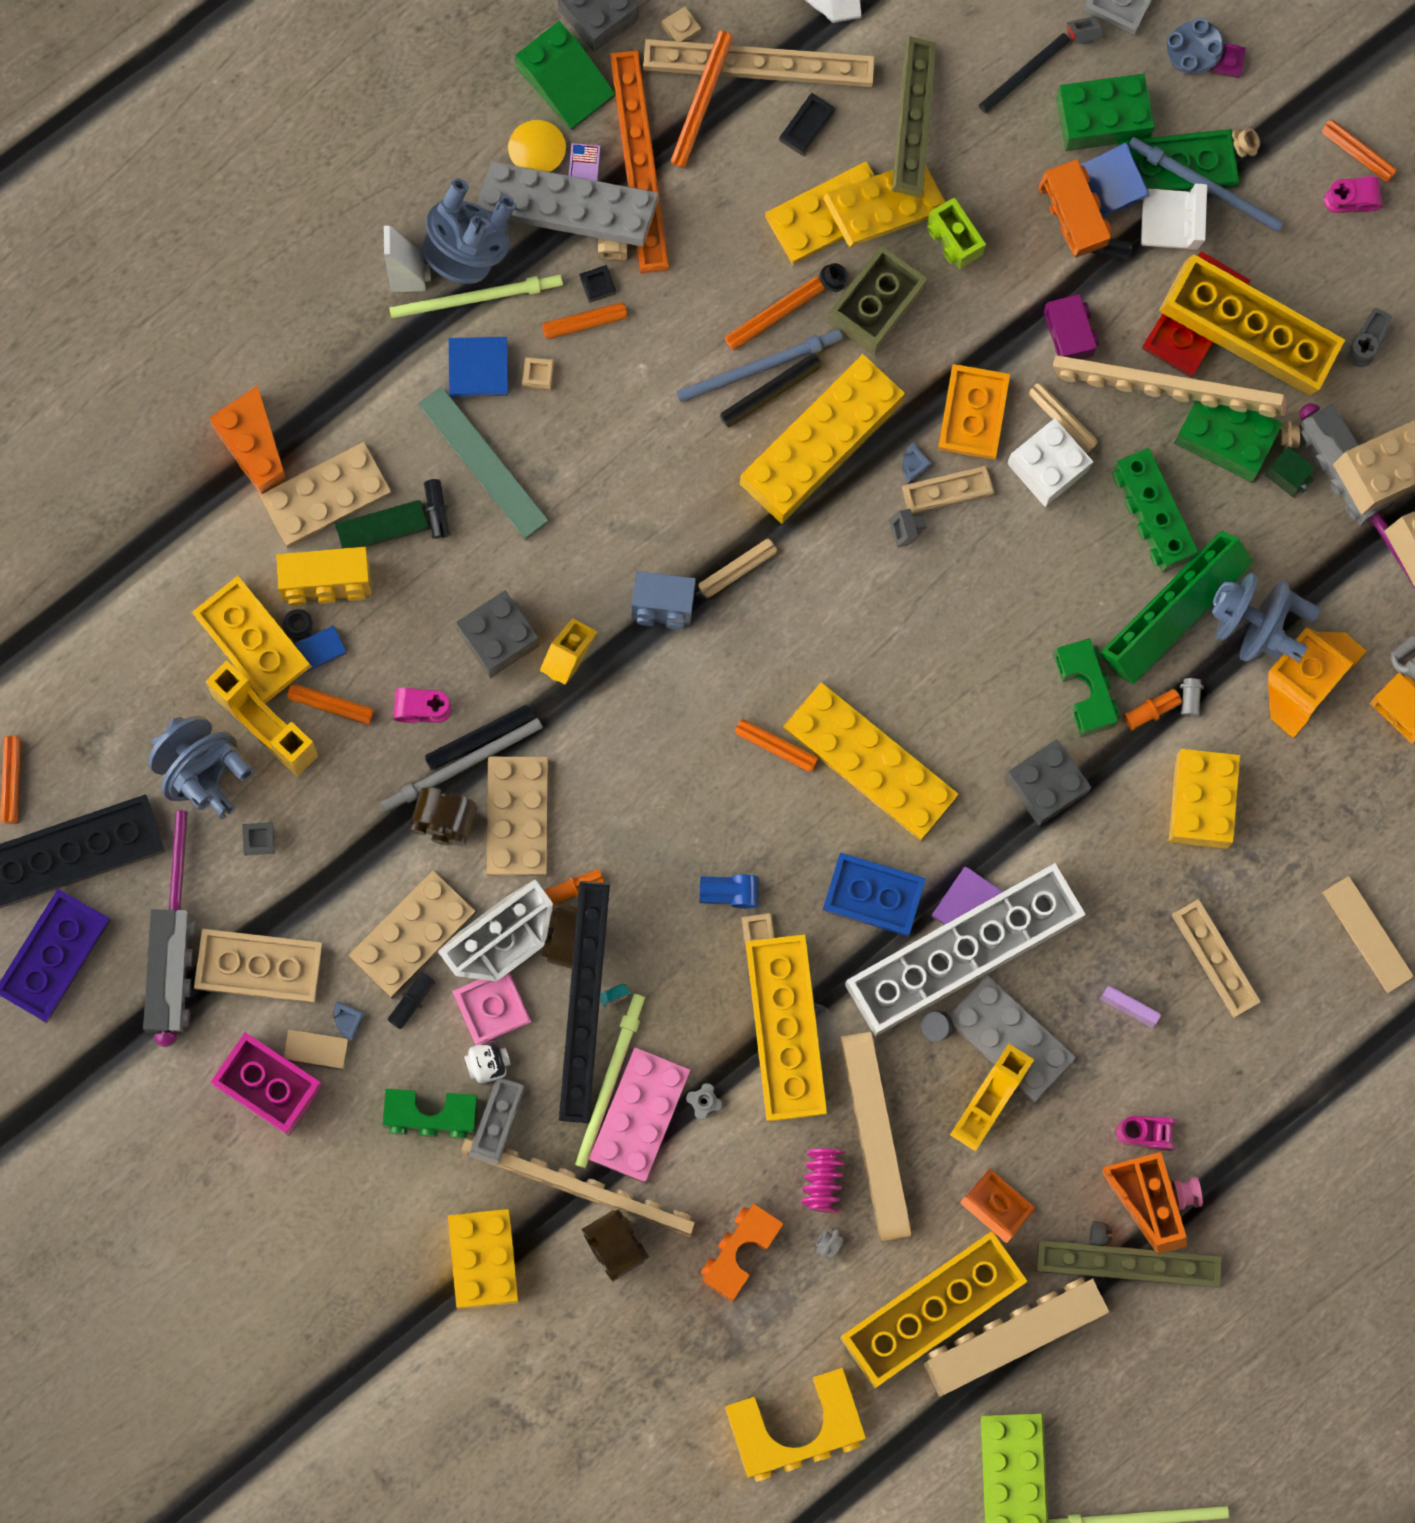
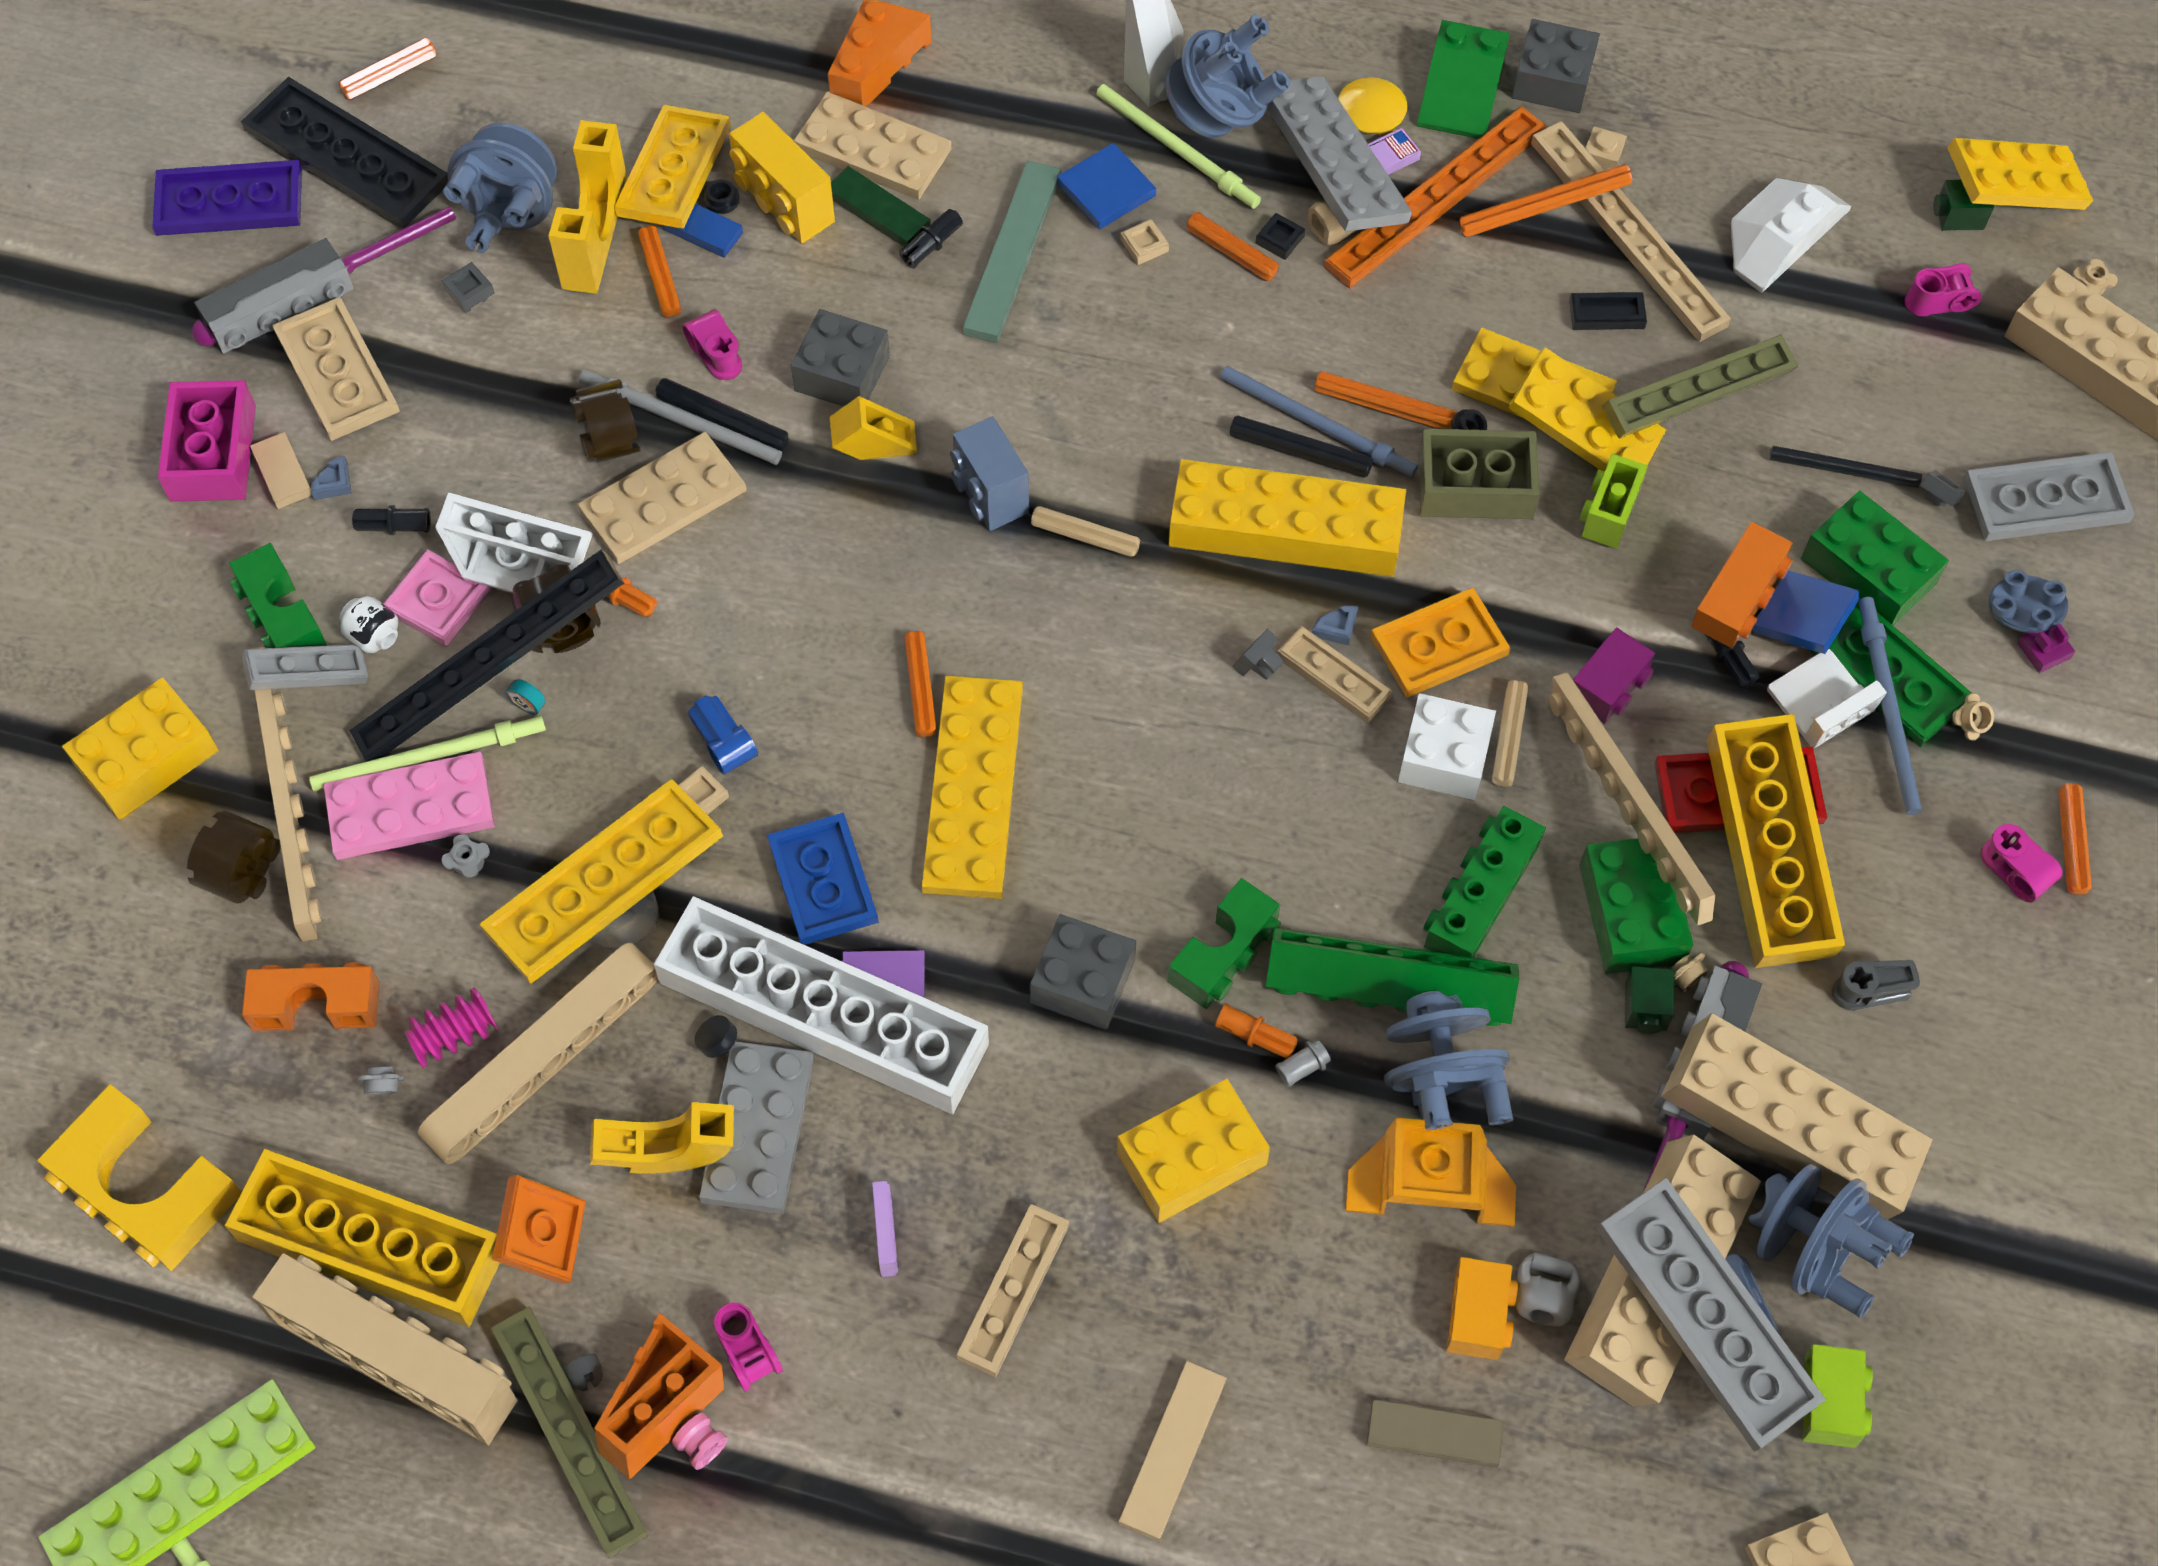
camera: 60 degrees right, 15 degrees down
tan plate [348,870,476,999] -> none

